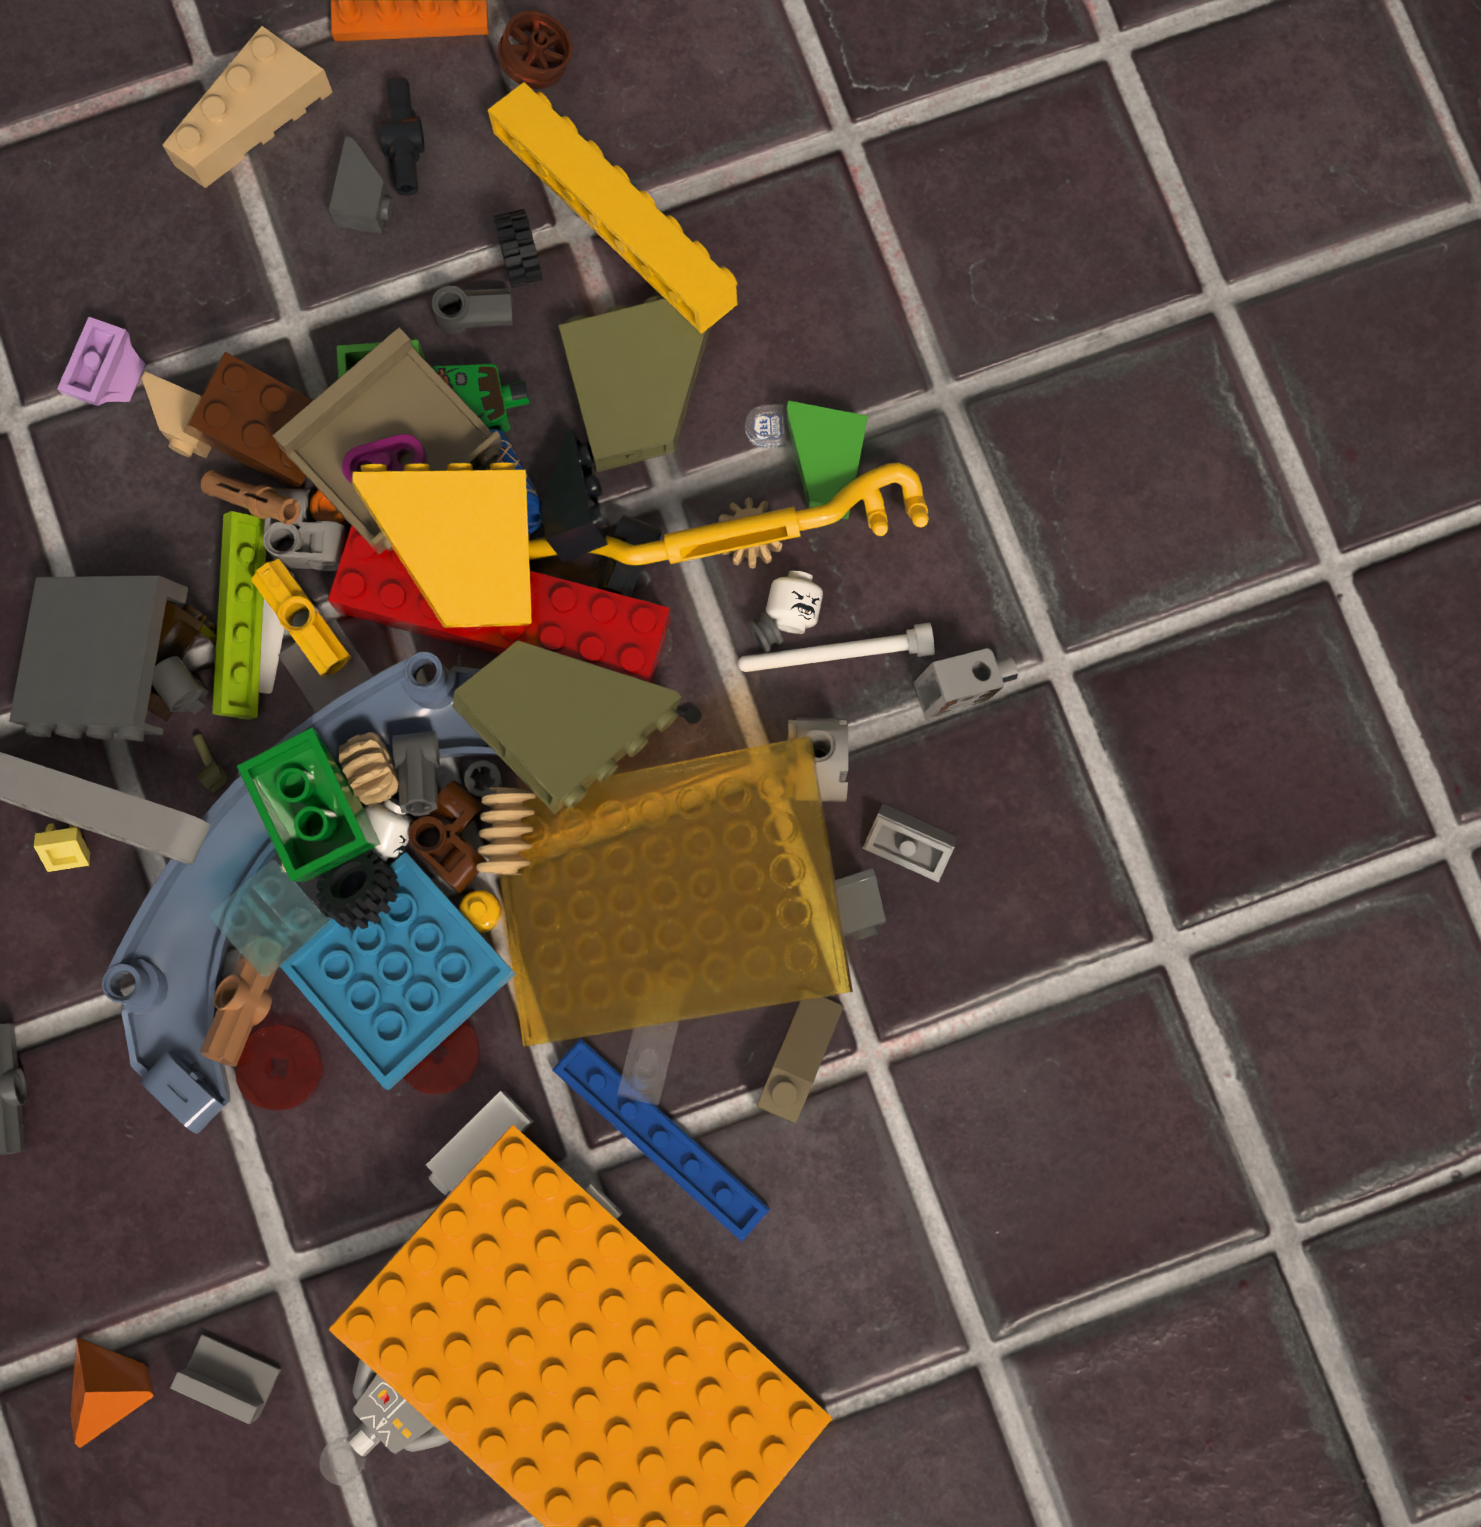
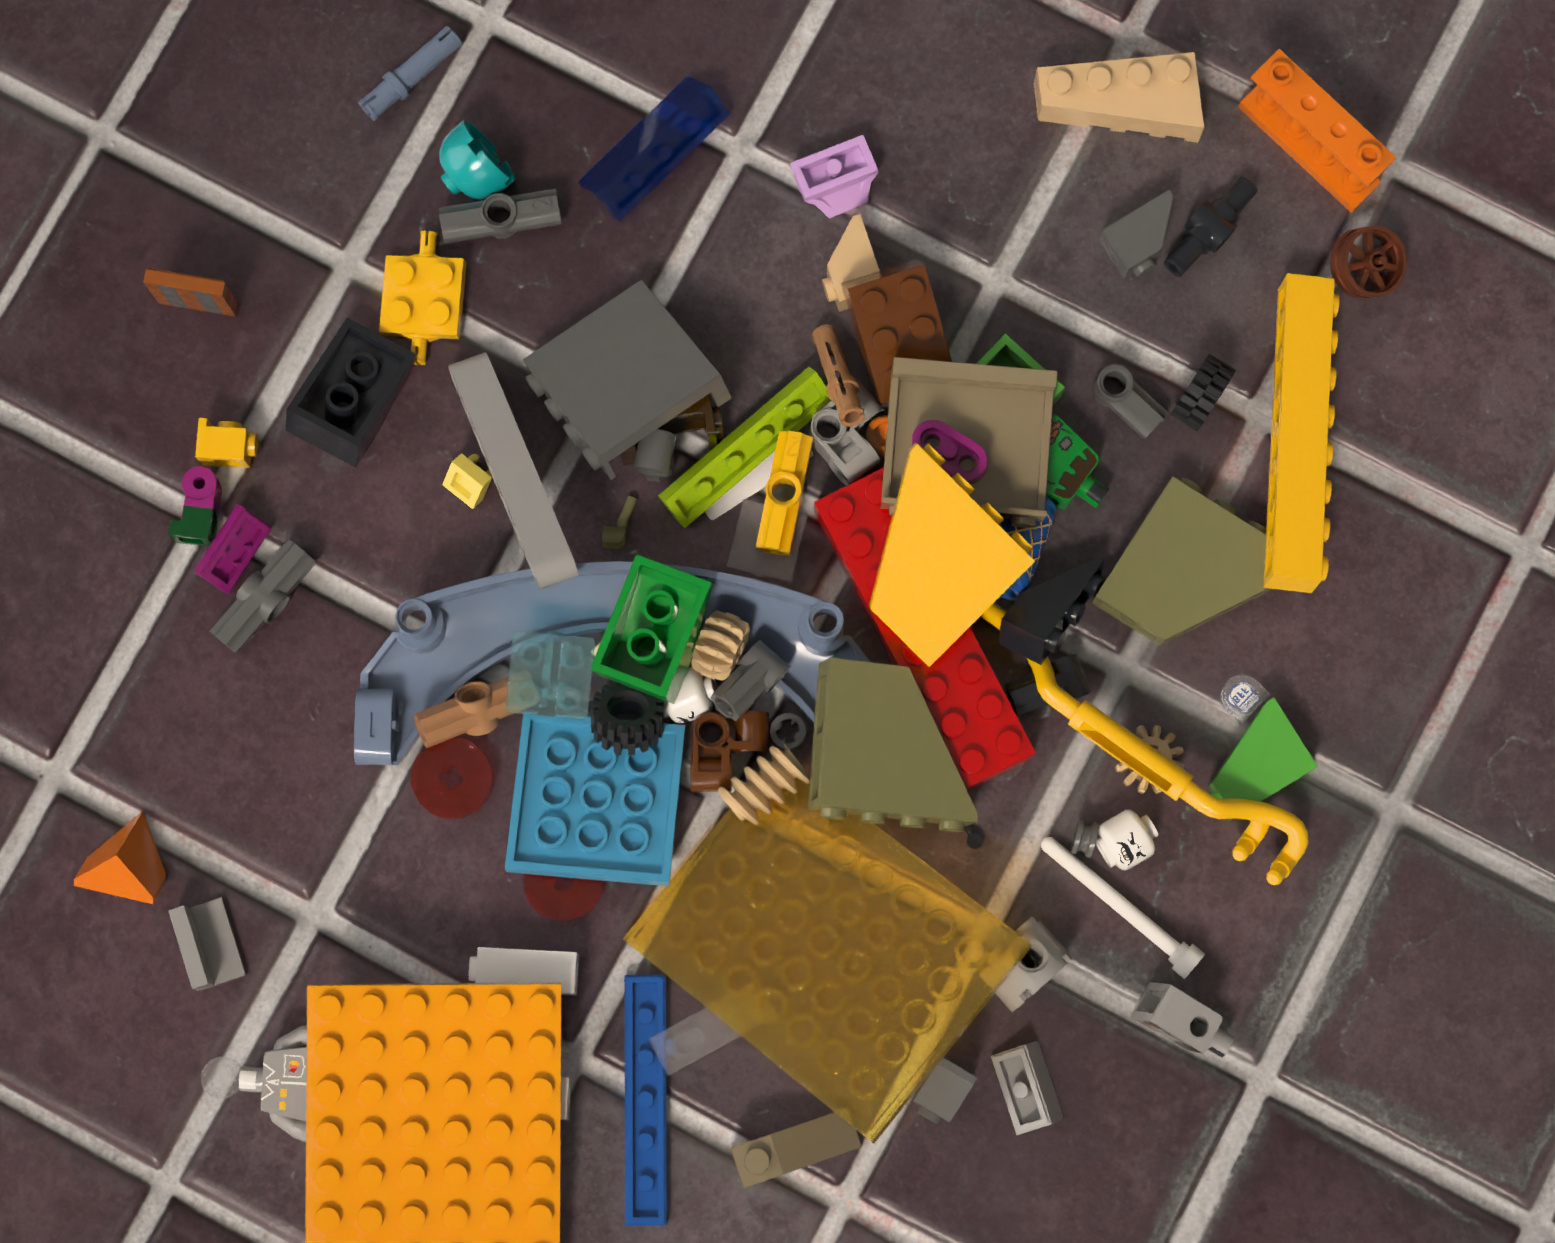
camera: 50 degrees right, 0 degrees up
yellow piece [459,890,502,933] -> none

